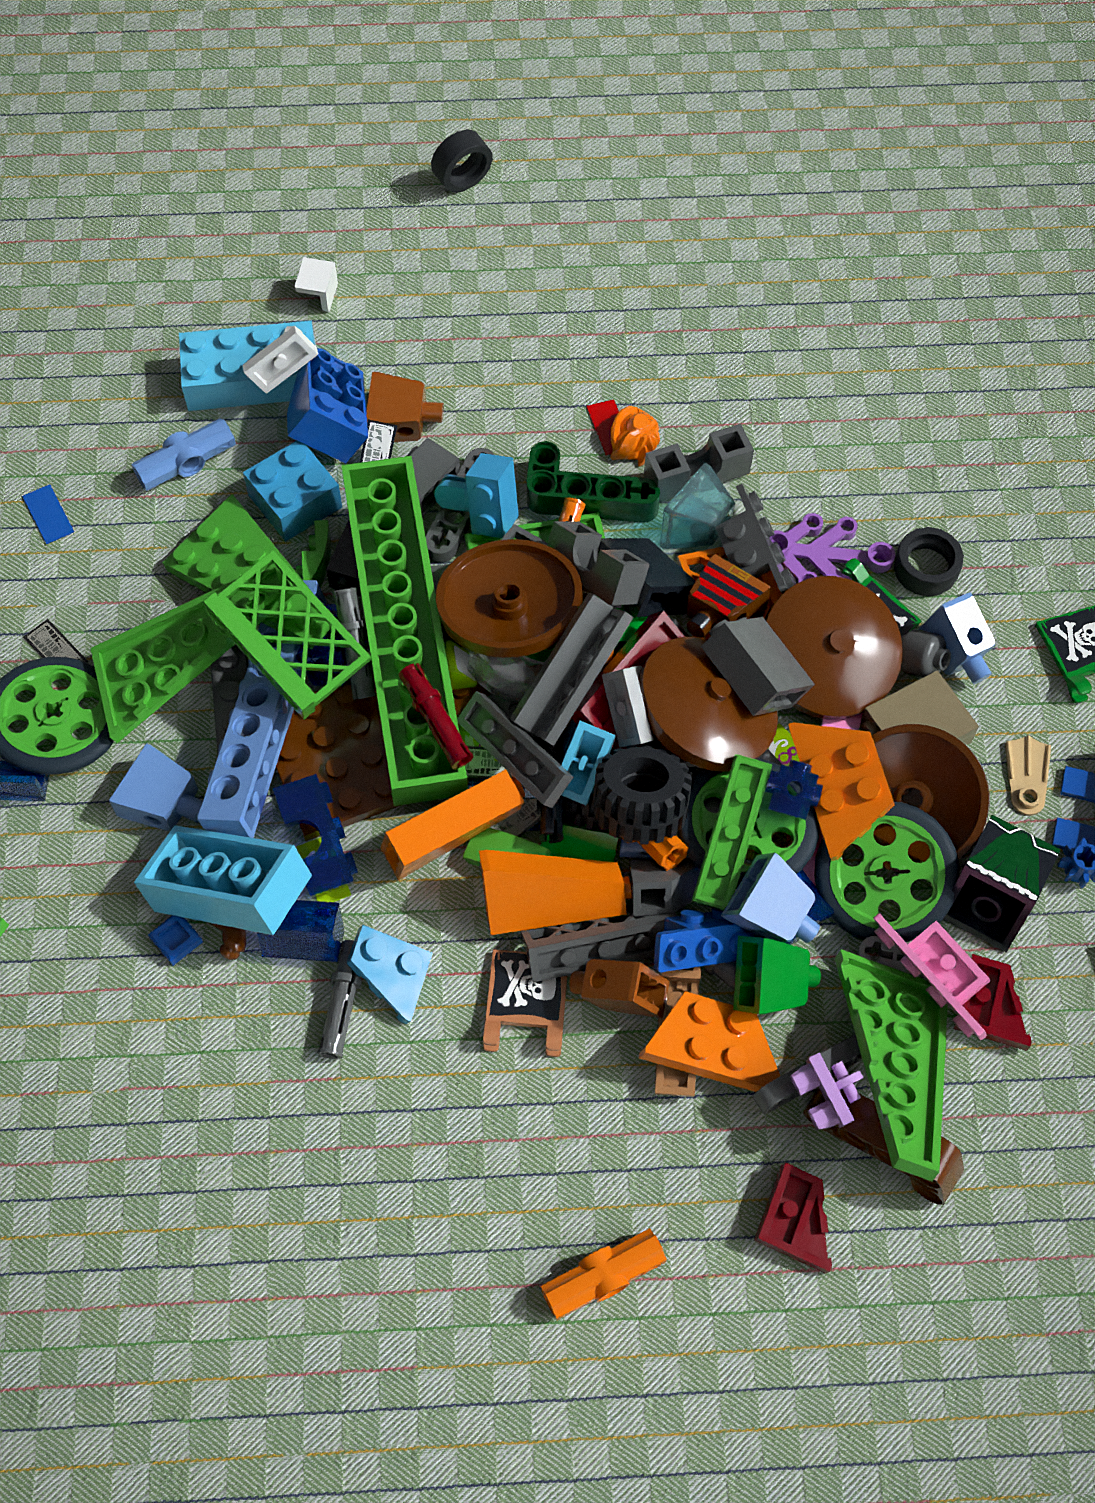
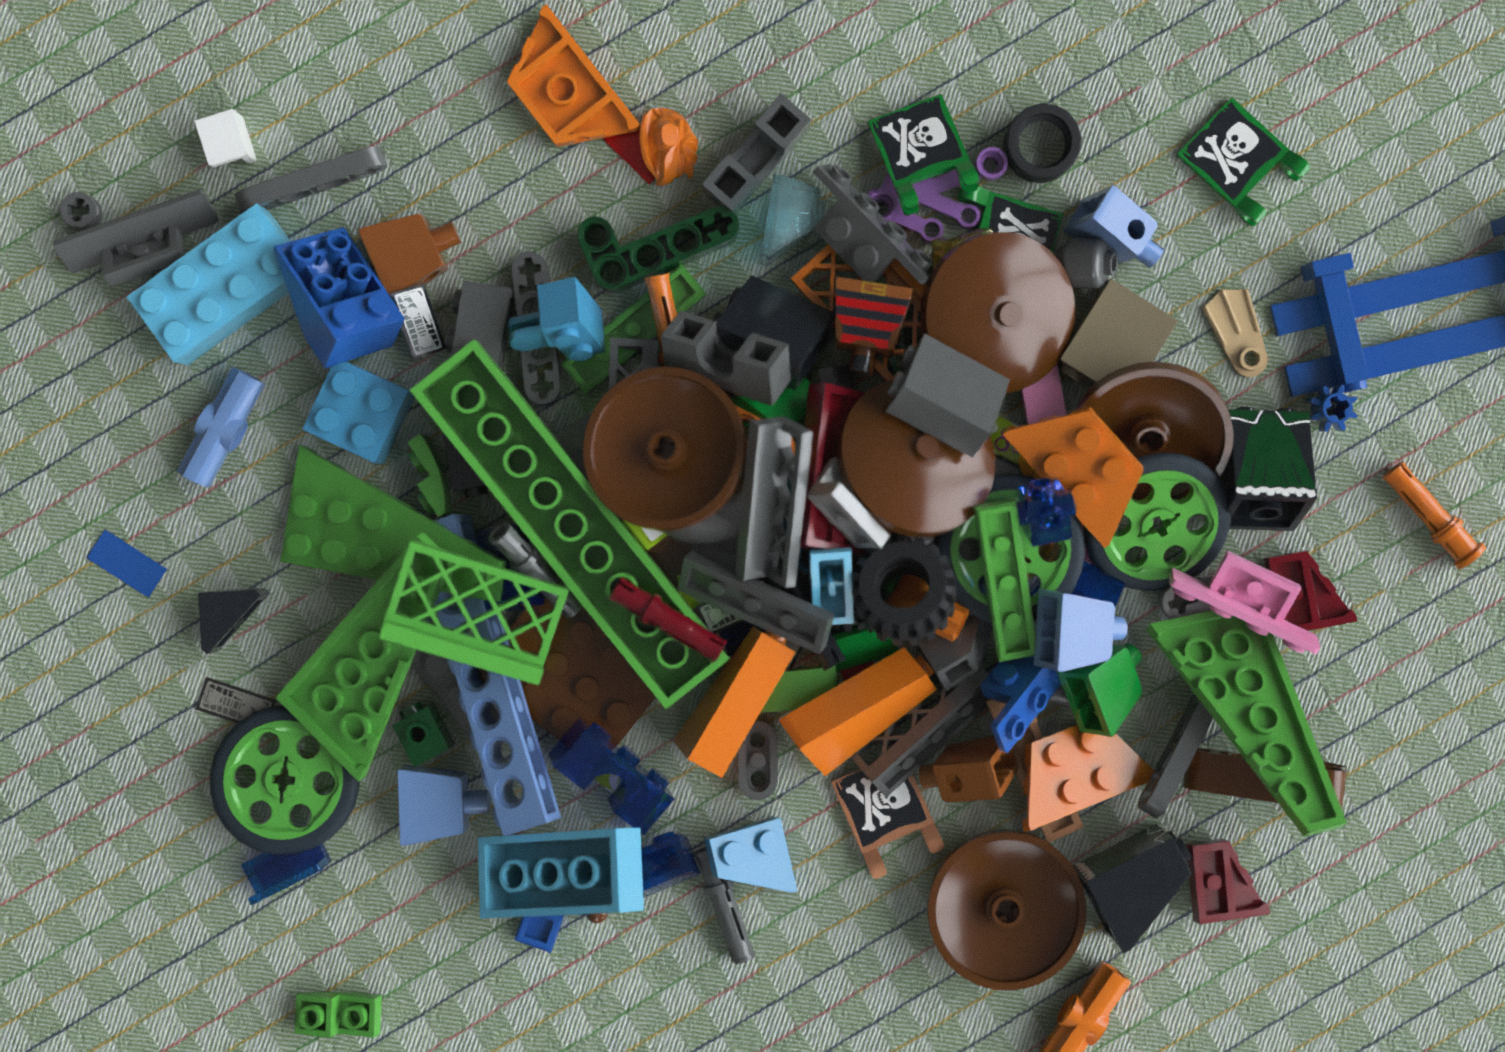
camera: 30 degrees left, 25 degrees up
white tile [242,325,318,394] -> none
lavender hips [790,1052,863,1131] -> none
none -> dark grey bracket [53,189,218,287]
none -> dark grey bush [60,192,102,230]
none -> black slope [198,588,270,654]
none -> dark grey beam [235,146,387,214]
none -> dark green brick [392,701,455,767]
none -> orange wing [507,4,640,147]
none -> dark grey plate [738,719,778,800]
none -> flag [868,94,979,216]
none -> reddish brown dish [926,829,1087,991]
none -> black slope [1073,824,1192,954]

